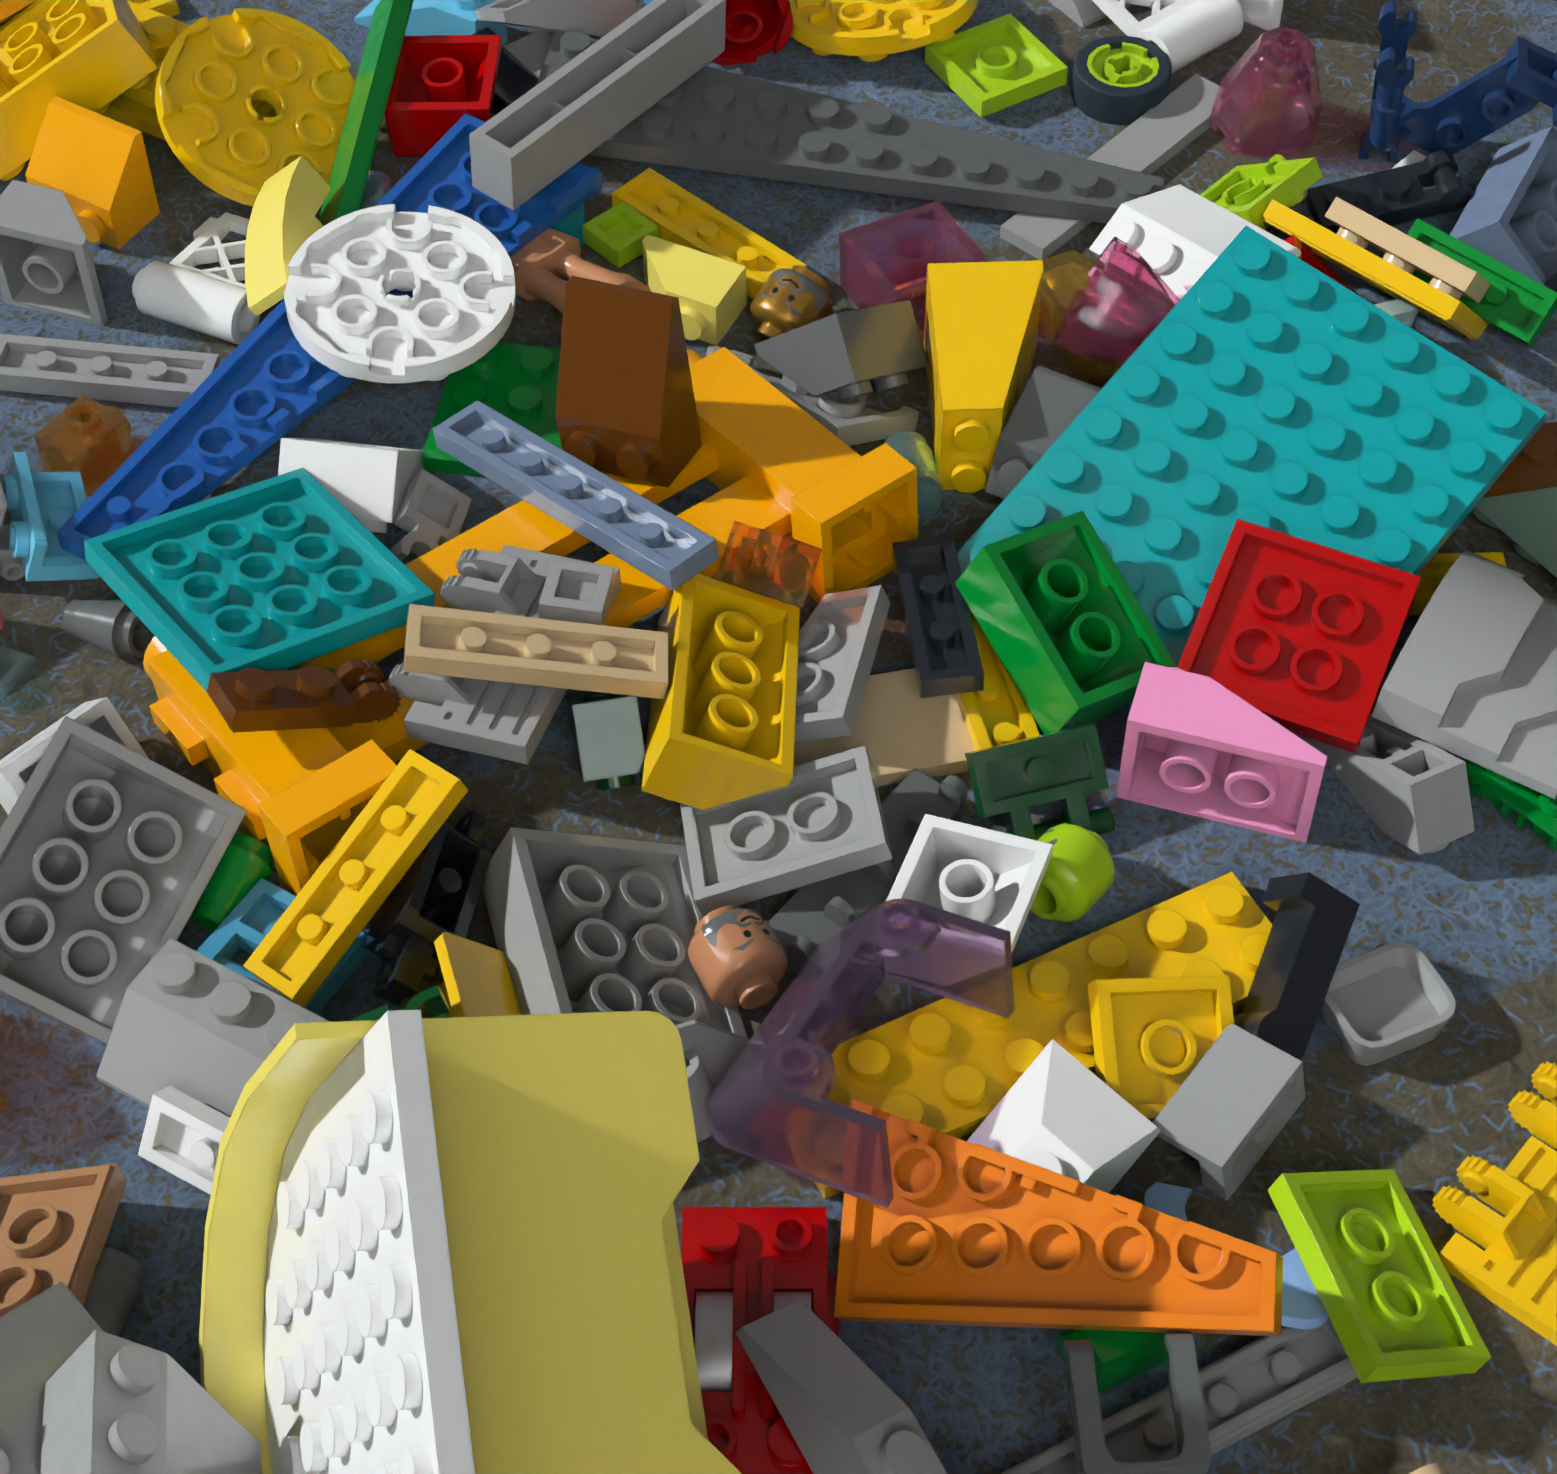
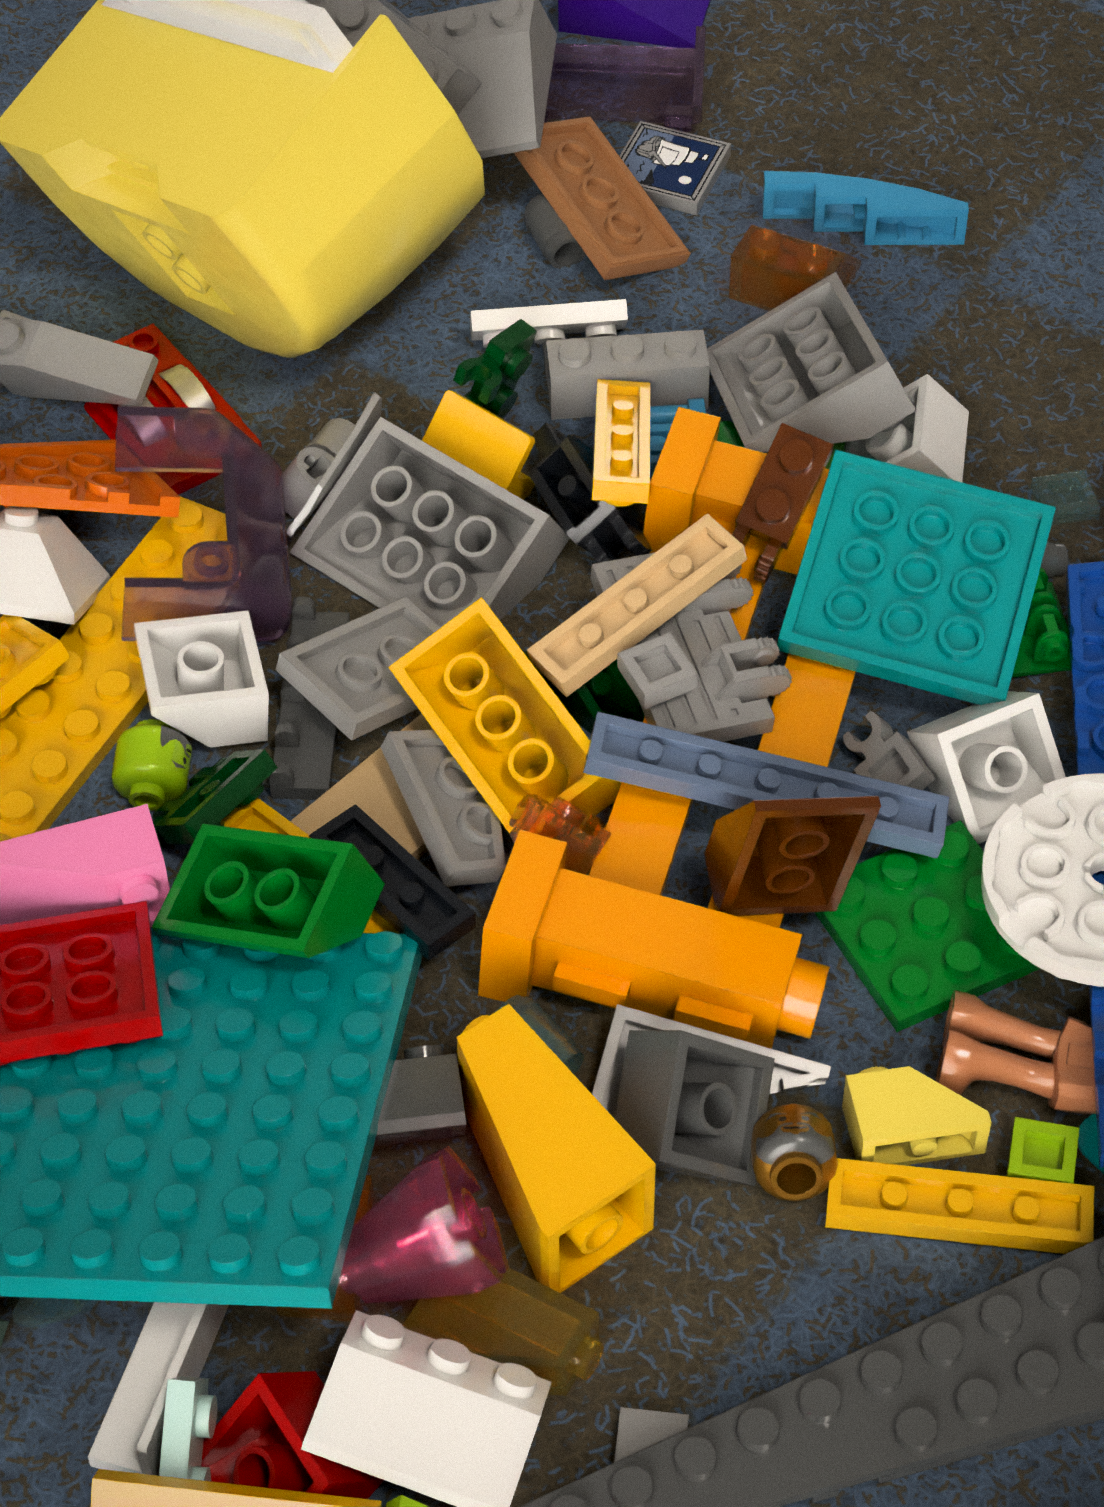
camera: 145 degrees right, 0 degrees up
nougat head [687,905,788,1009] -> none
clear pink slope [839,201,990,309] -> none

